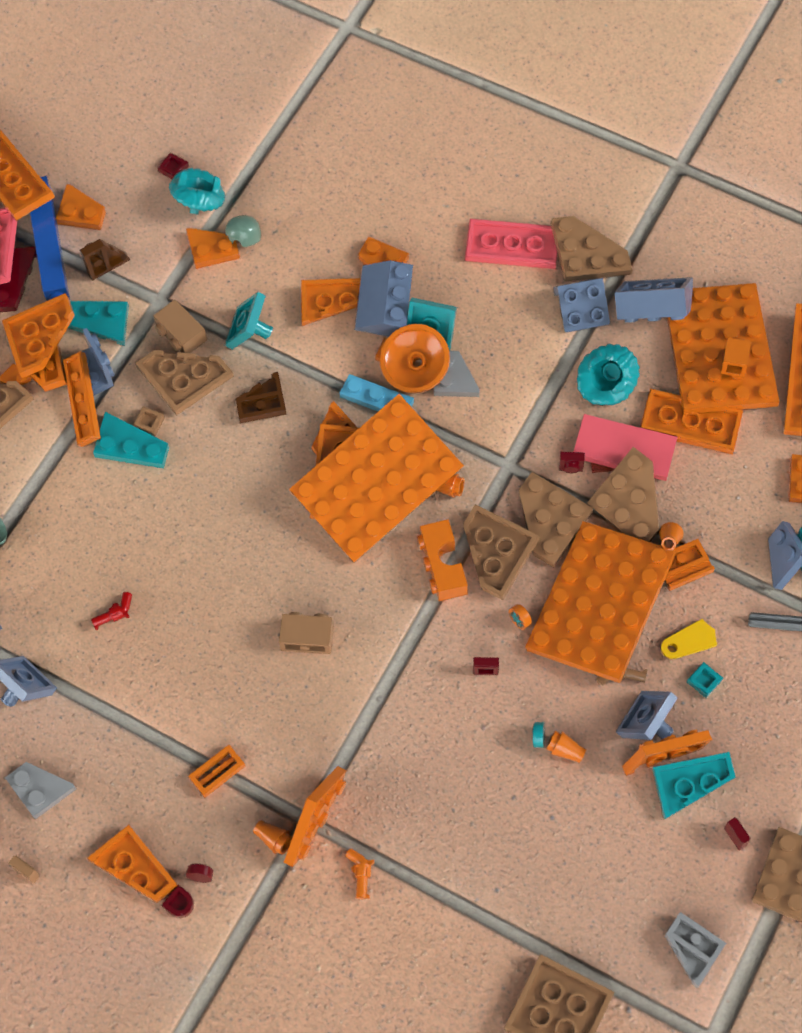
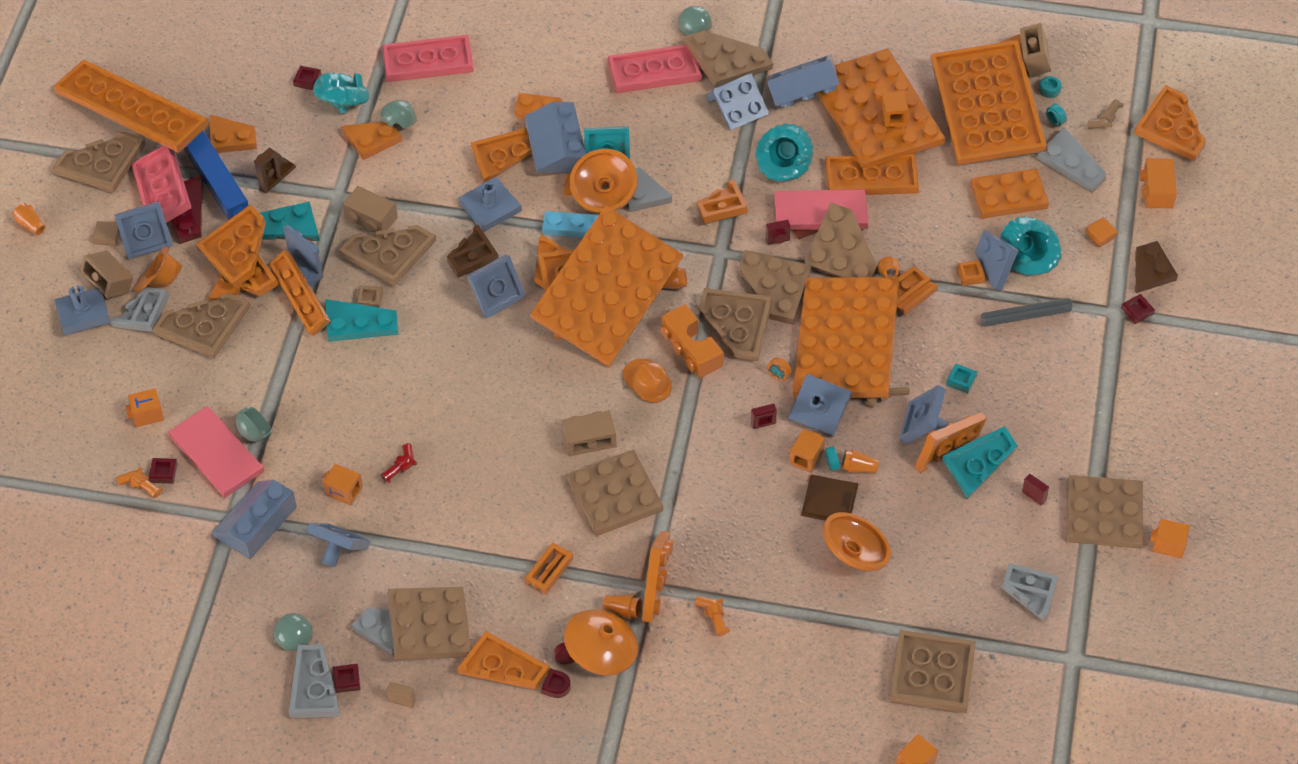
camera: 20 degrees left, 10 degrees down
teal tile [225,292,273,350] -> none
yellow piece [661,619,717,659] -> none
none -> orange brick [322,463,363,505]
none -> coral tile [382,35,474,82]
none -> medium nougat plate [387,587,472,660]
none -> sand blue tile [458,177,522,232]
none -> sand blue tile [467,254,526,318]
none -> orange dish [564,609,638,675]
none -> medium nougat plate [567,449,664,536]
none -> orange piece [623,359,672,403]
none -> sand green hair [678,6,712,36]
none -> orange wing [697,179,748,224]
none -> sand blue tile [788,374,852,437]
none -> orange brick [790,429,825,473]
none -> reddish brown piece [801,474,859,521]
none -> orange dish [822,512,891,571]
none -> orange tile [957,260,985,286]

